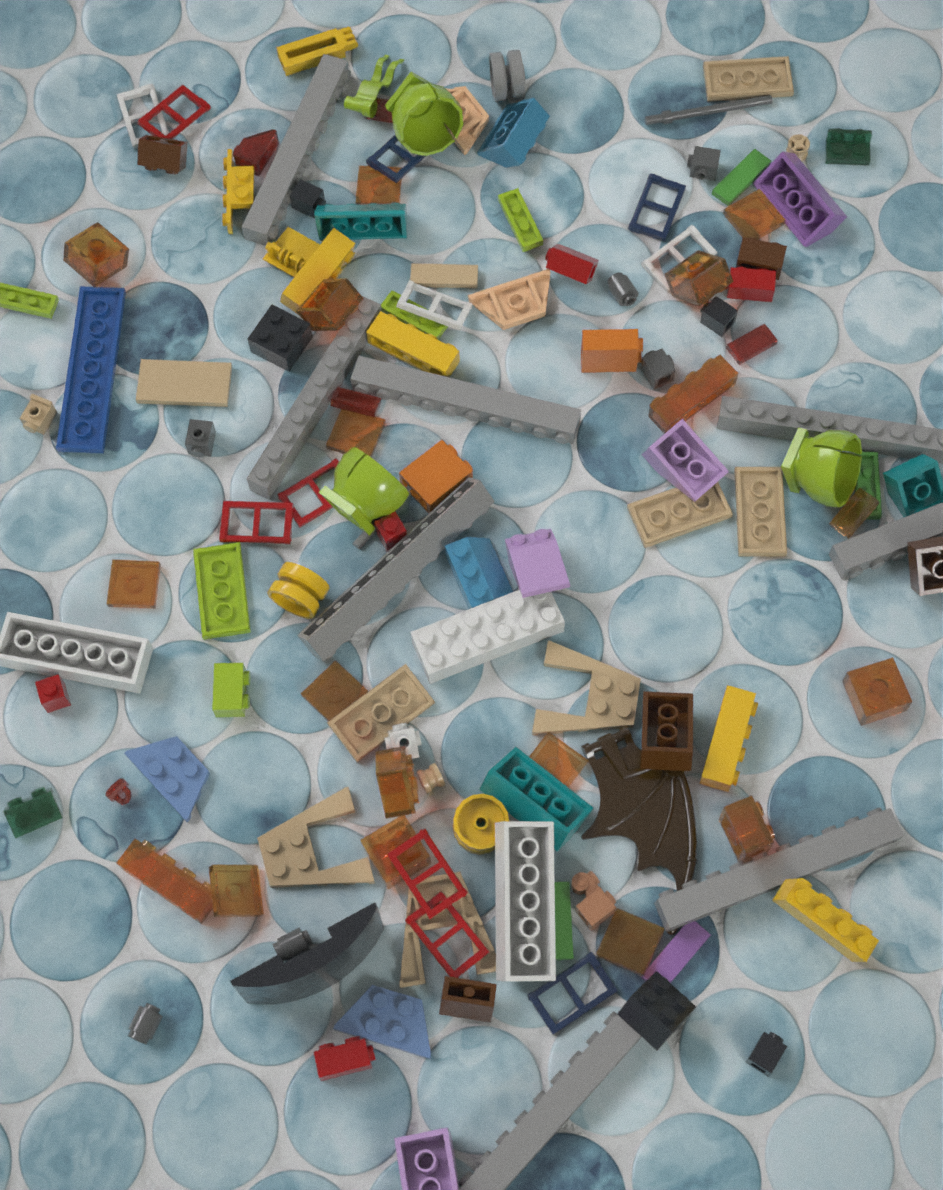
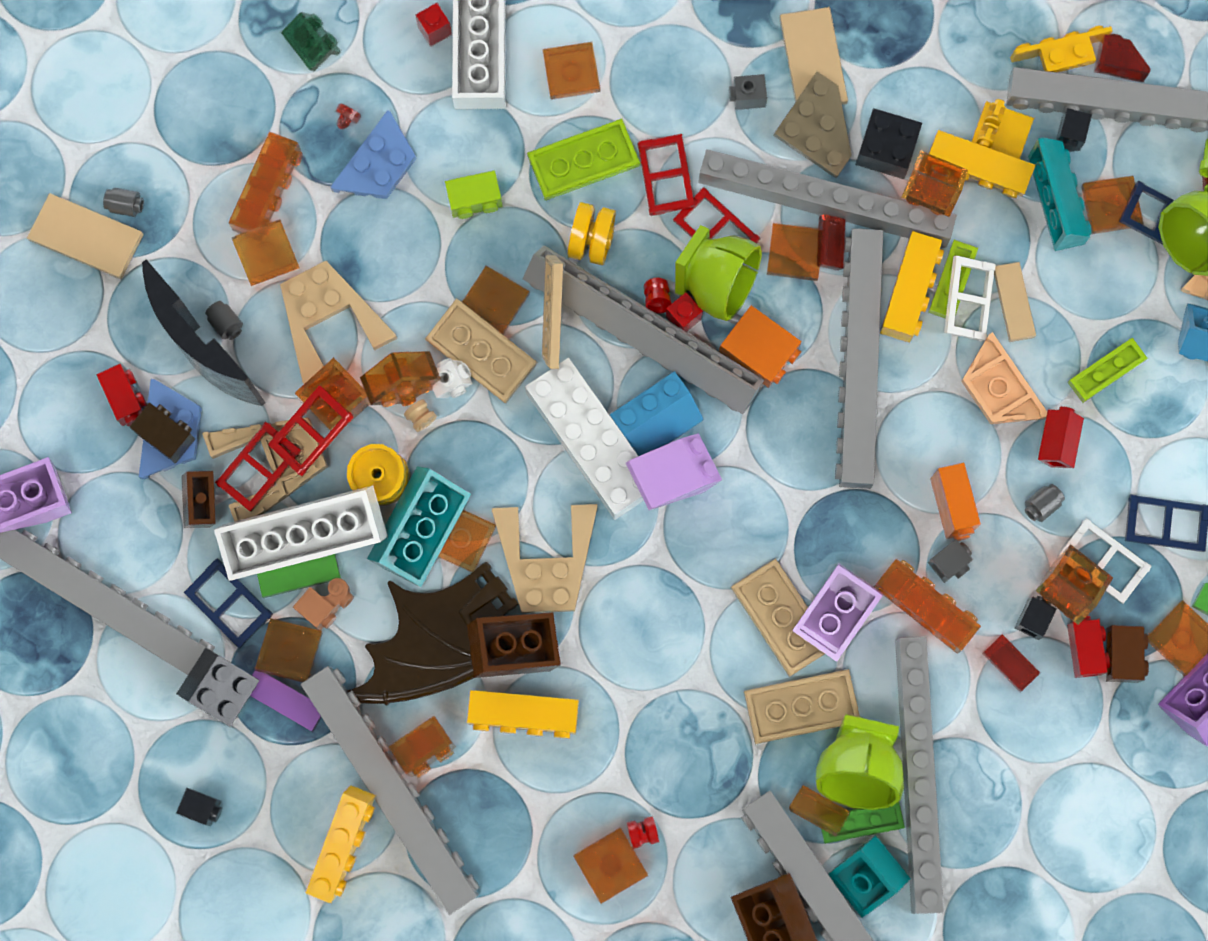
camera: 75 degrees right, 10 degrees up
none -> tan tile [27,193,144,279]
none -> dark brown brick [129,402,195,464]
none -> tan tile [542,255,563,369]
none -> red wheel [627,816,659,849]
none -> red wheel [643,277,671,314]
none -> dark tan plate [773,72,852,178]

